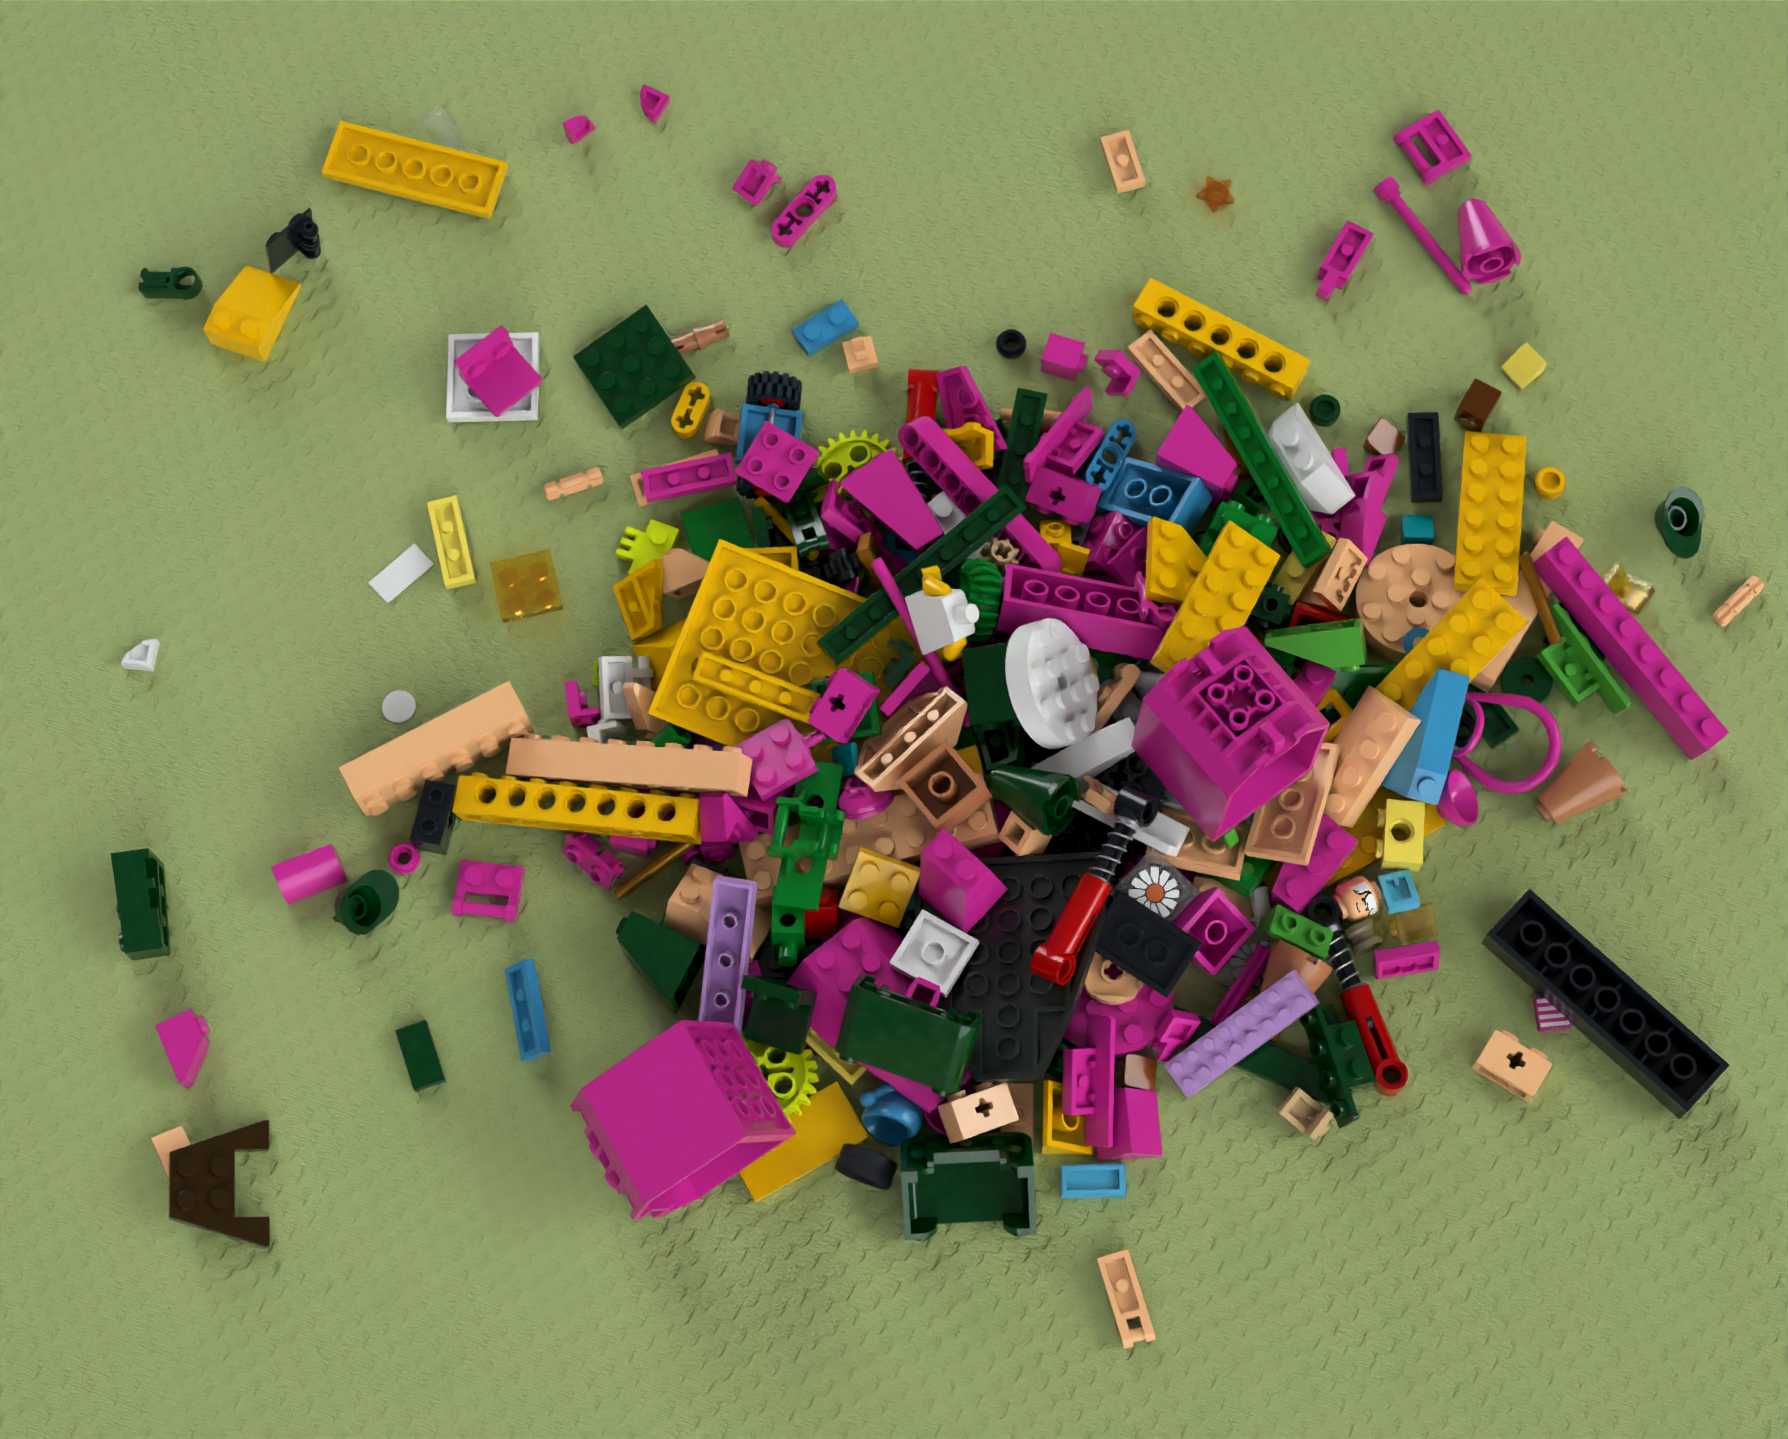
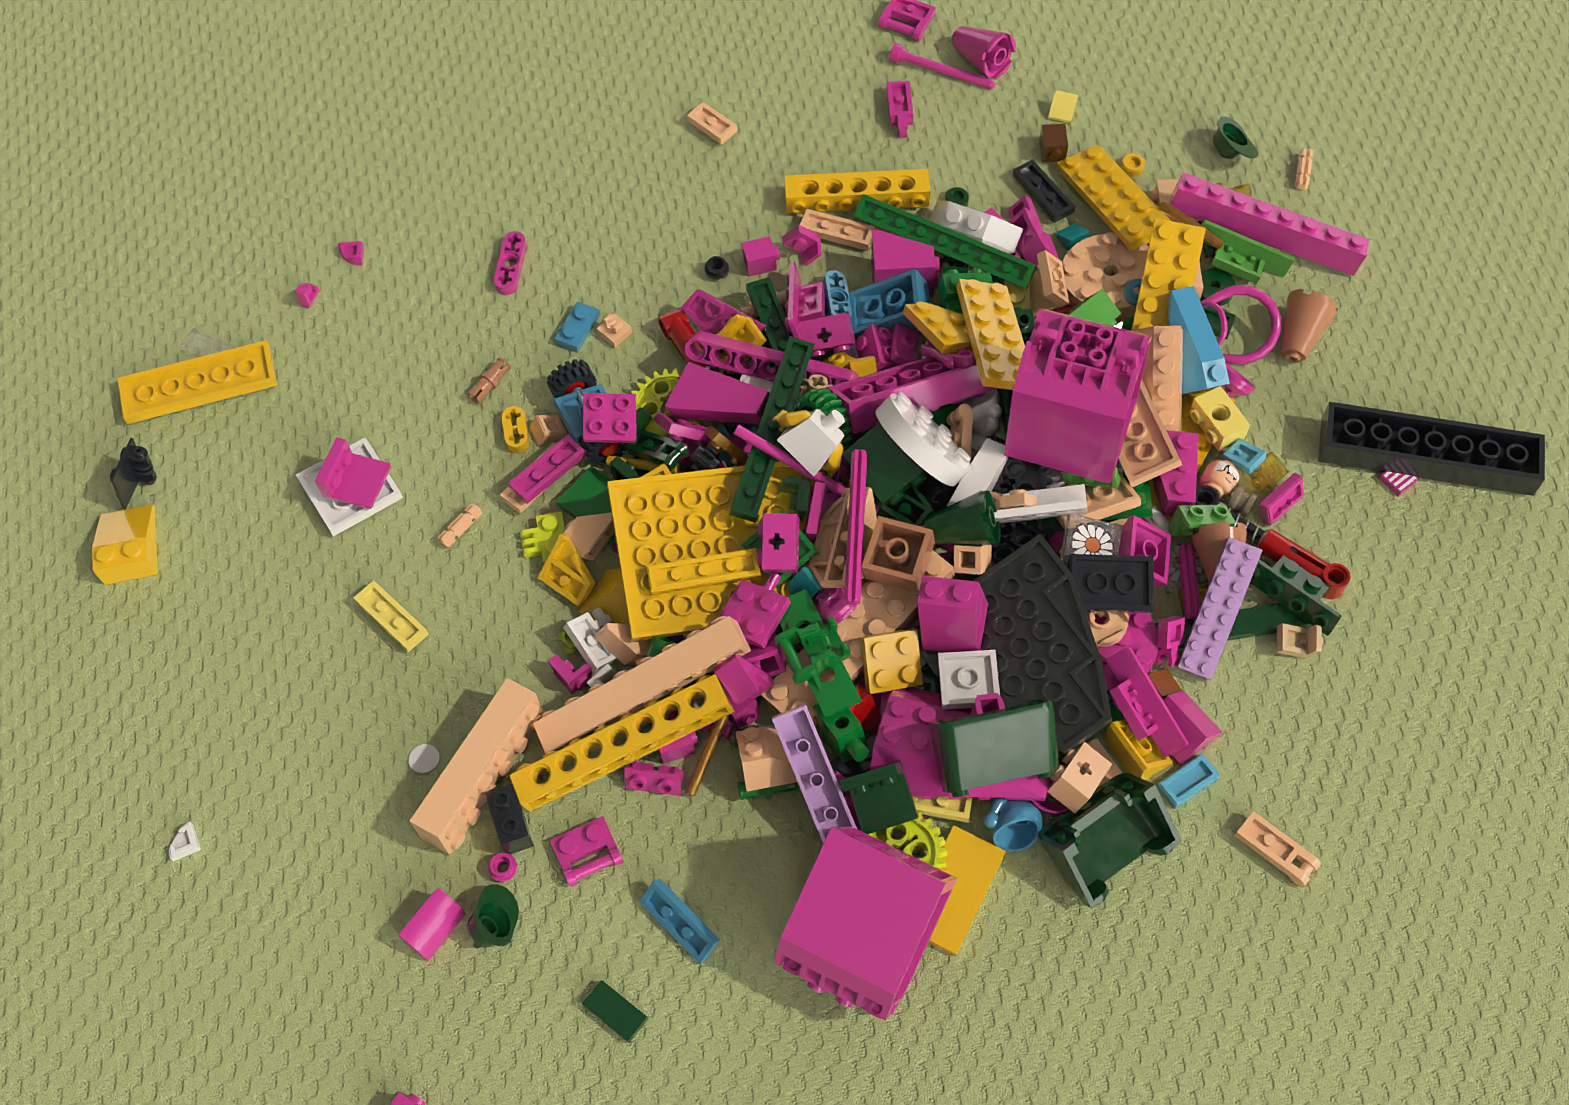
camera: 35 degrees left, 10 degrees down
dark green wedge [110,848,170,960] -> none
dark green piece [138,266,203,300] -> none
white sticker [368,543,434,603] -> none
clear yellow plate [490,549,563,623] -> none
dark green plate [573,305,696,429] -> none
dark green slope [616,911,705,1014] -> none
dark pink bracket [732,159,782,206] -> none
black tyre [835,1143,898,1190] -> none
piece [1030,786,1159,985] -> none
clear orange plate [1196,176,1235,212] -> none
slope [1363,417,1405,455] -> none
light nougat brick [1472,1030,1553,1102] -> none
none -> dark pink axle [844,449,867,605]

